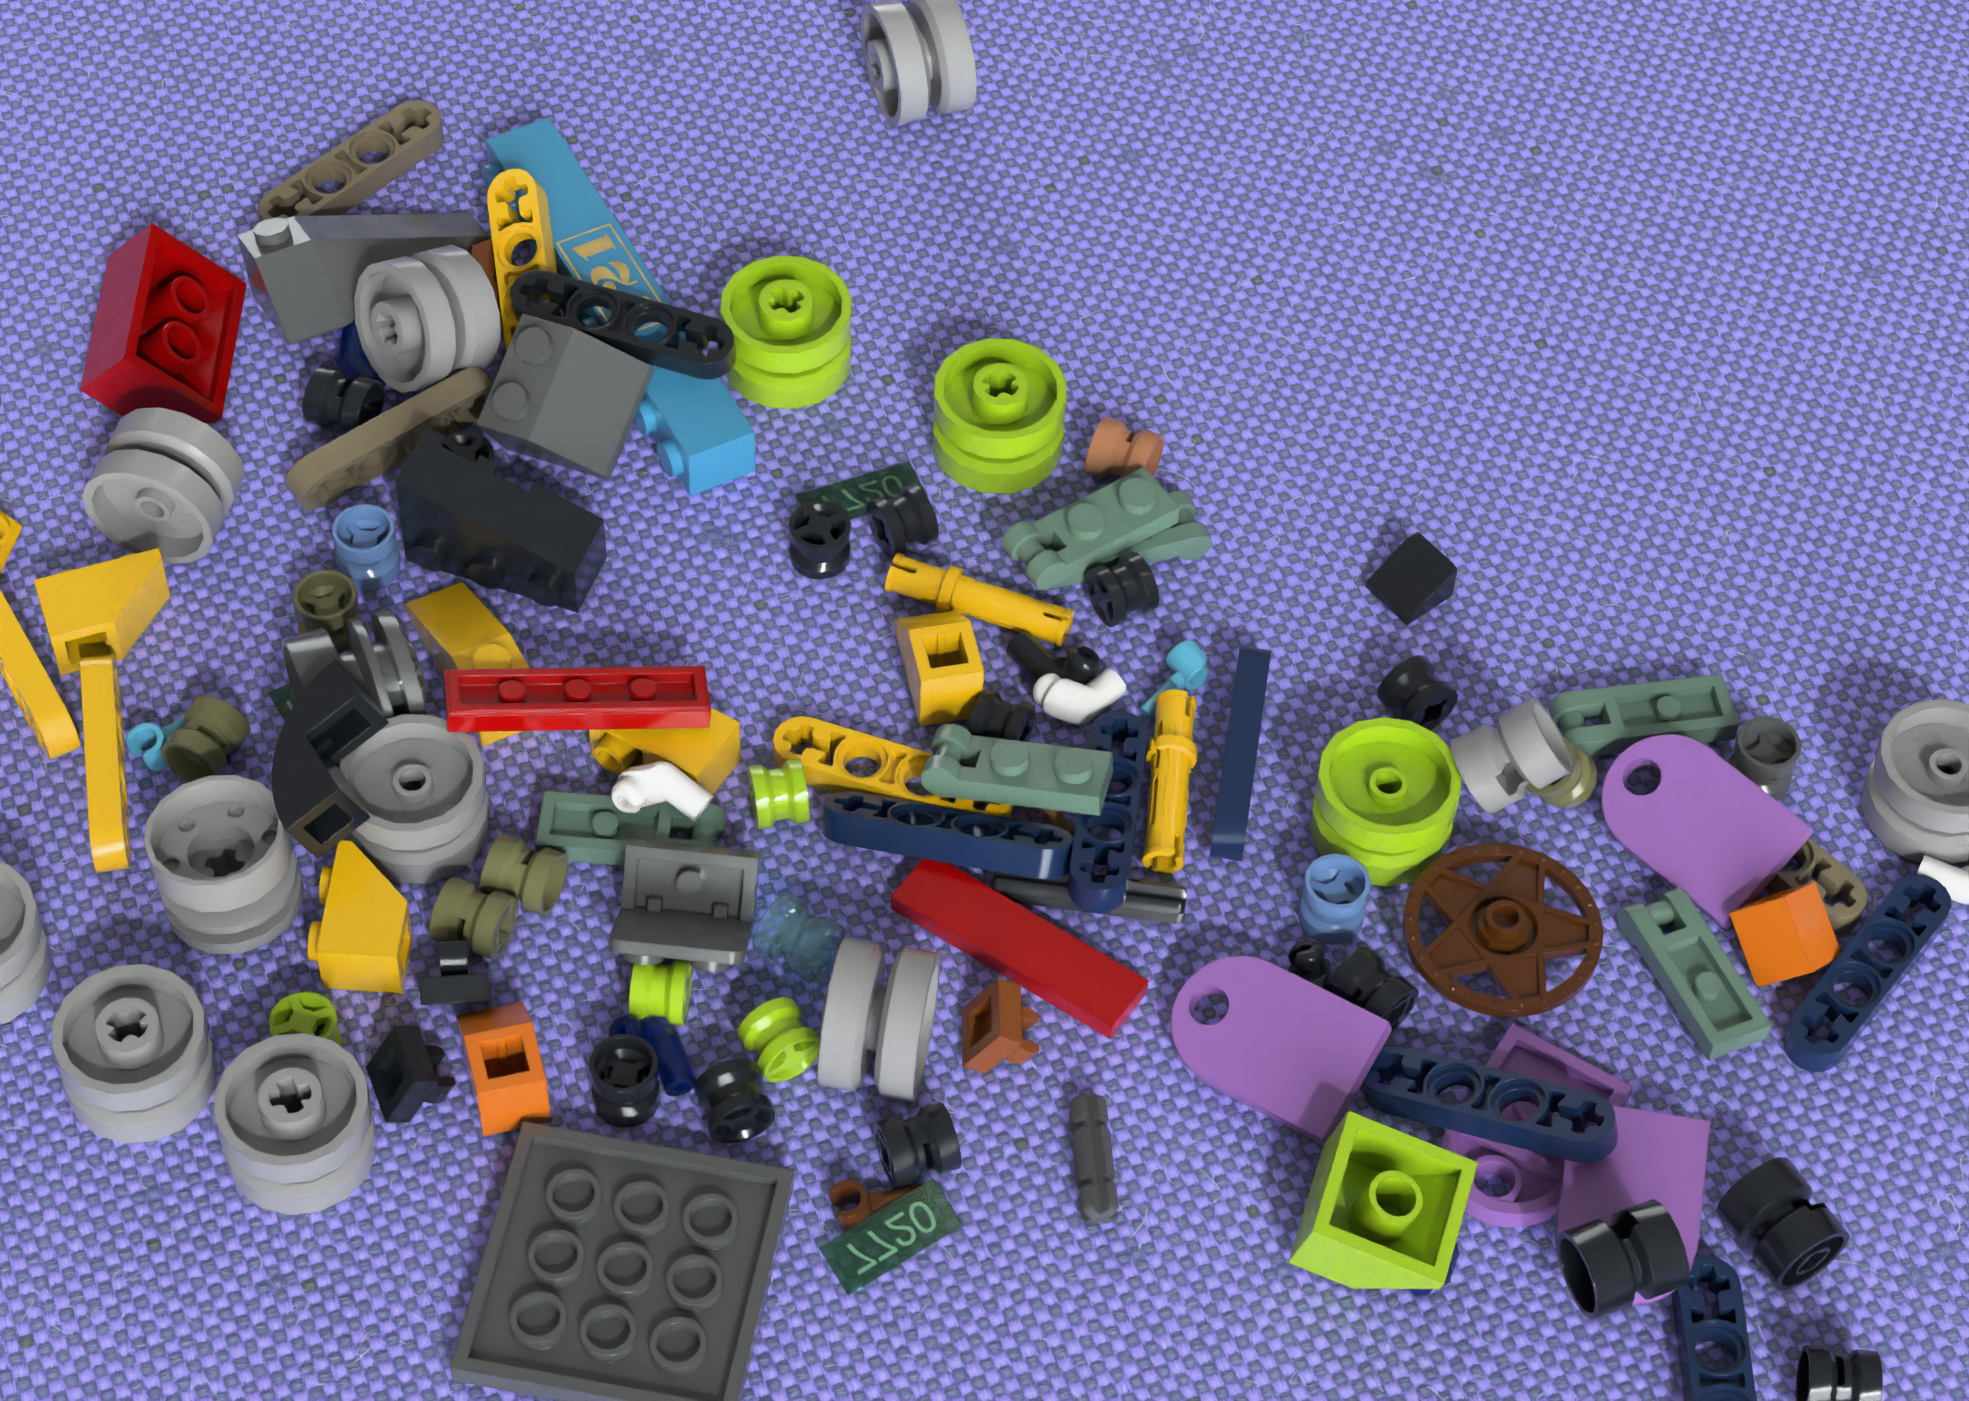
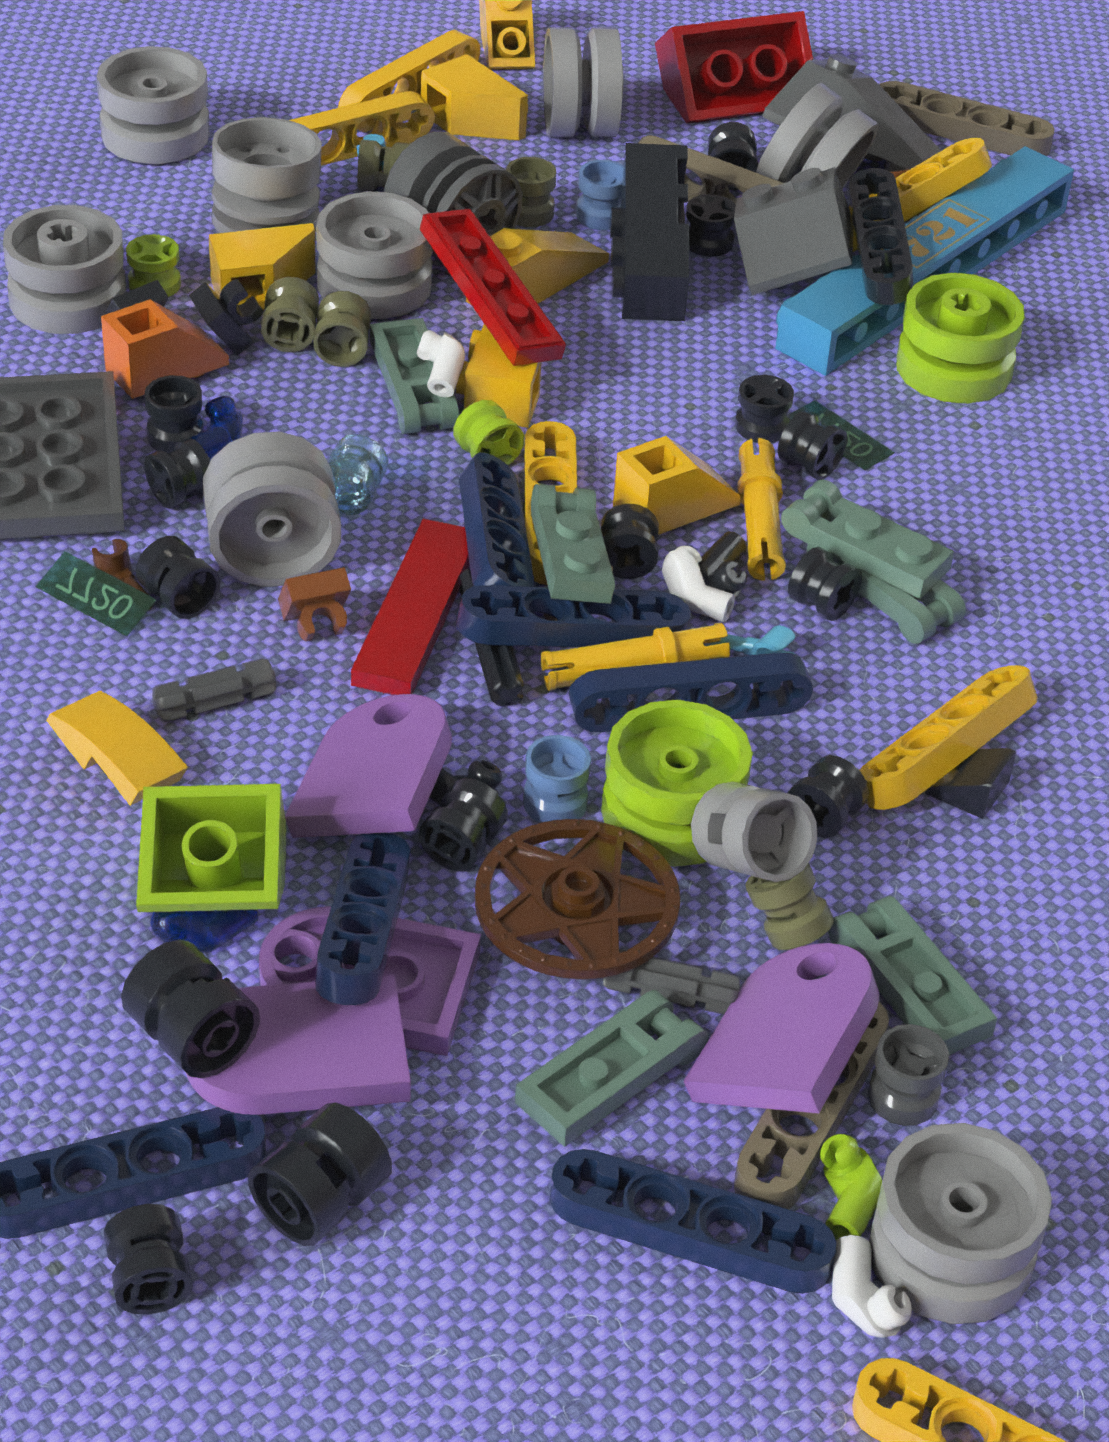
camera: 70 degrees right, 10 degrees down
light grey wheel [51,964,216,1143] -> none
black brick [272,659,389,859] -> none
dark grey bracket [608,838,761,972] -> none
lime wheel [629,959,693,1026] -> none
lime wheel [932,338,1066,494] -> none
nougat wheel [1085,416,1164,478] -> none
orange panel [1729,881,1841,987] -> none
none -> yellow slope [46,691,188,806]
none -> dark grey axle [603,949,740,1015]
none -> lime arm [819,1134,882,1240]
none -> yellow beam [859,665,1038,810]

